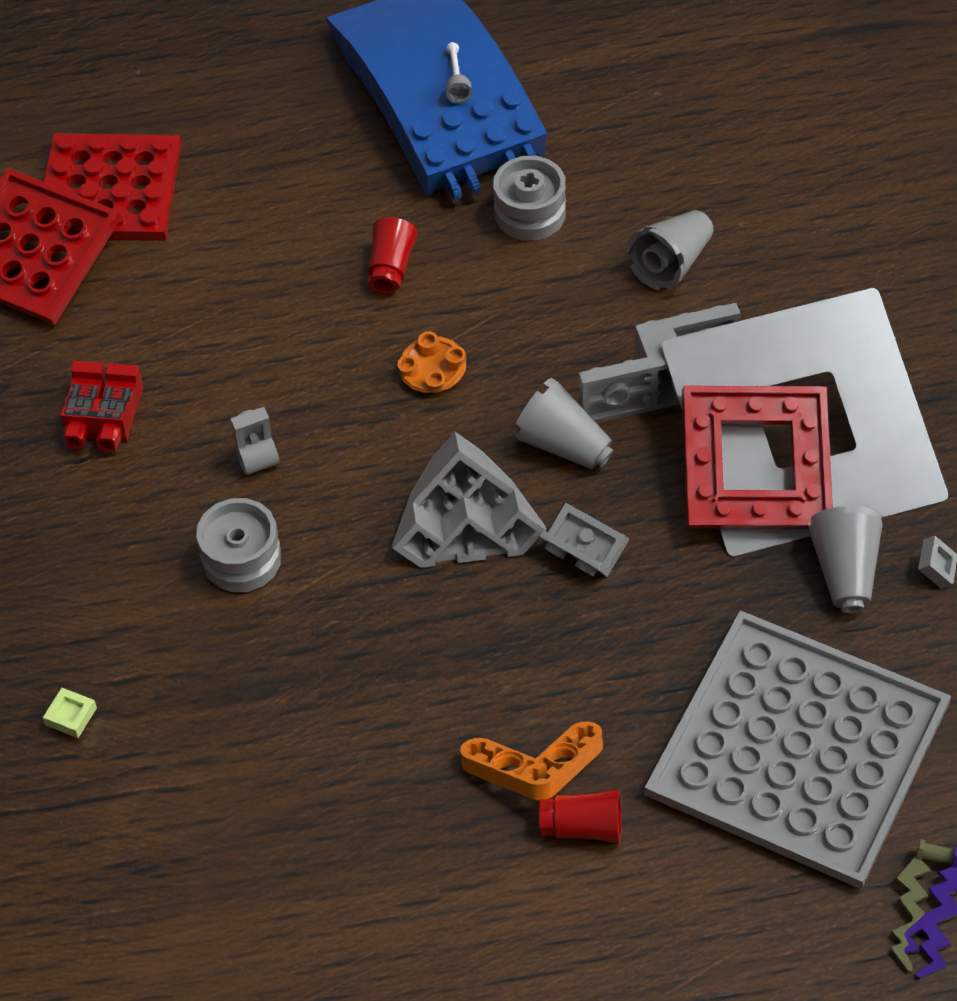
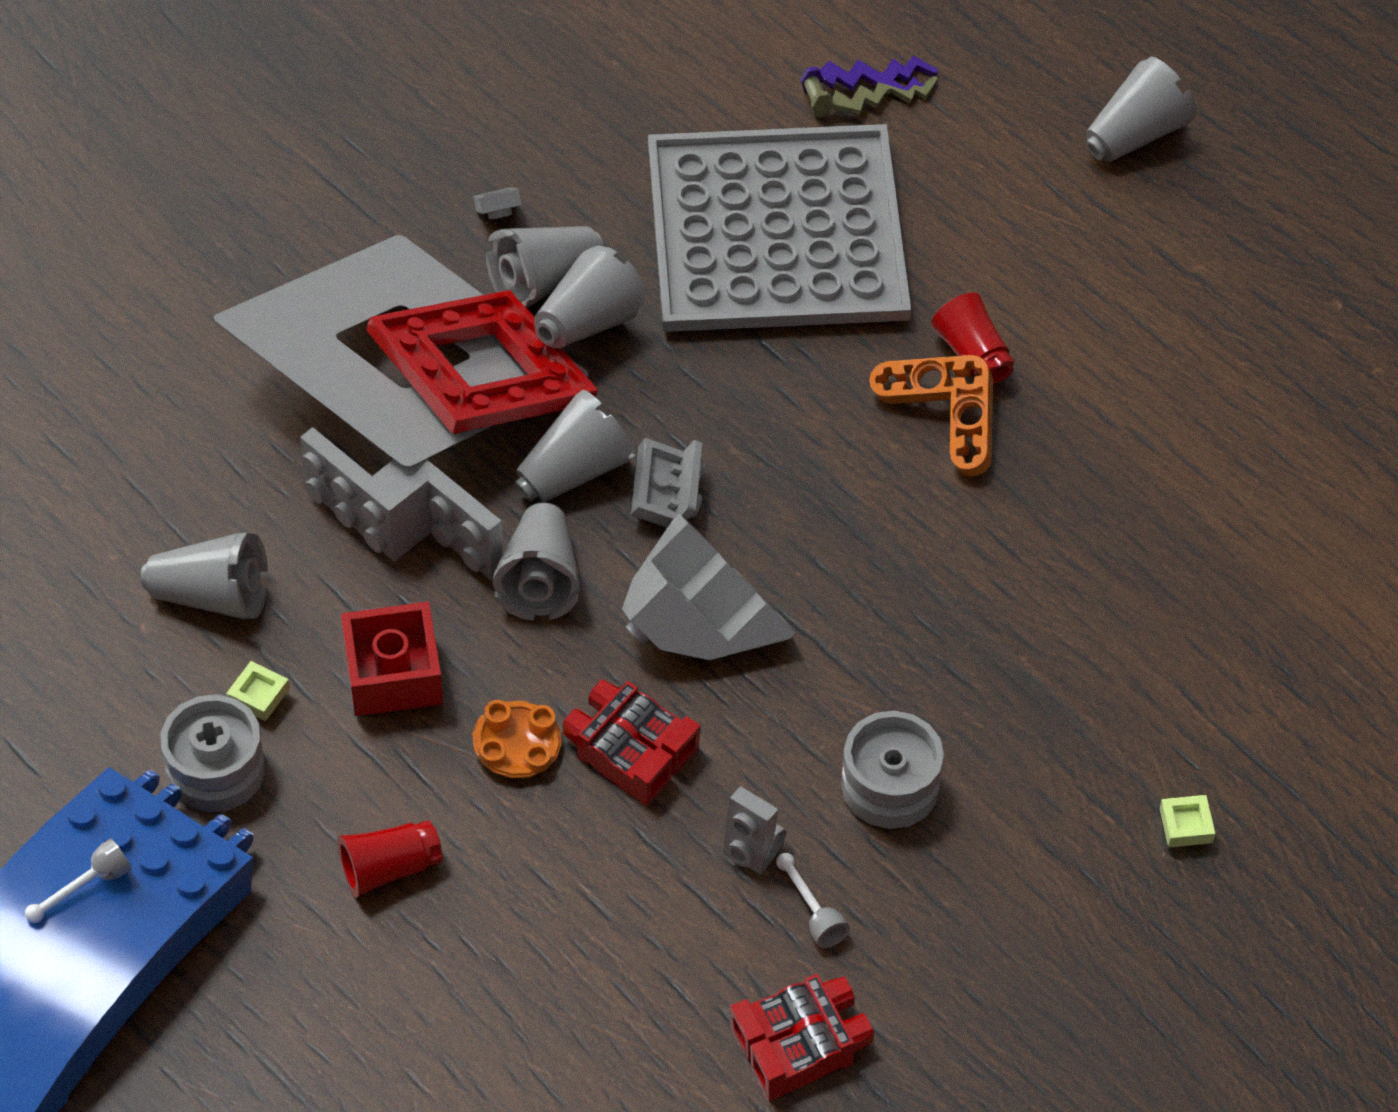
camera: 125 degrees left, 0 degrees up
none -> yellowish green plate [226,661,290,721]
none -> red brick [341,601,443,716]
none -> light grey cone [515,390,635,503]
none -> light grey cone [534,245,645,349]
none -> red hips [563,679,701,807]
none -> light grey hinge [776,853,850,948]

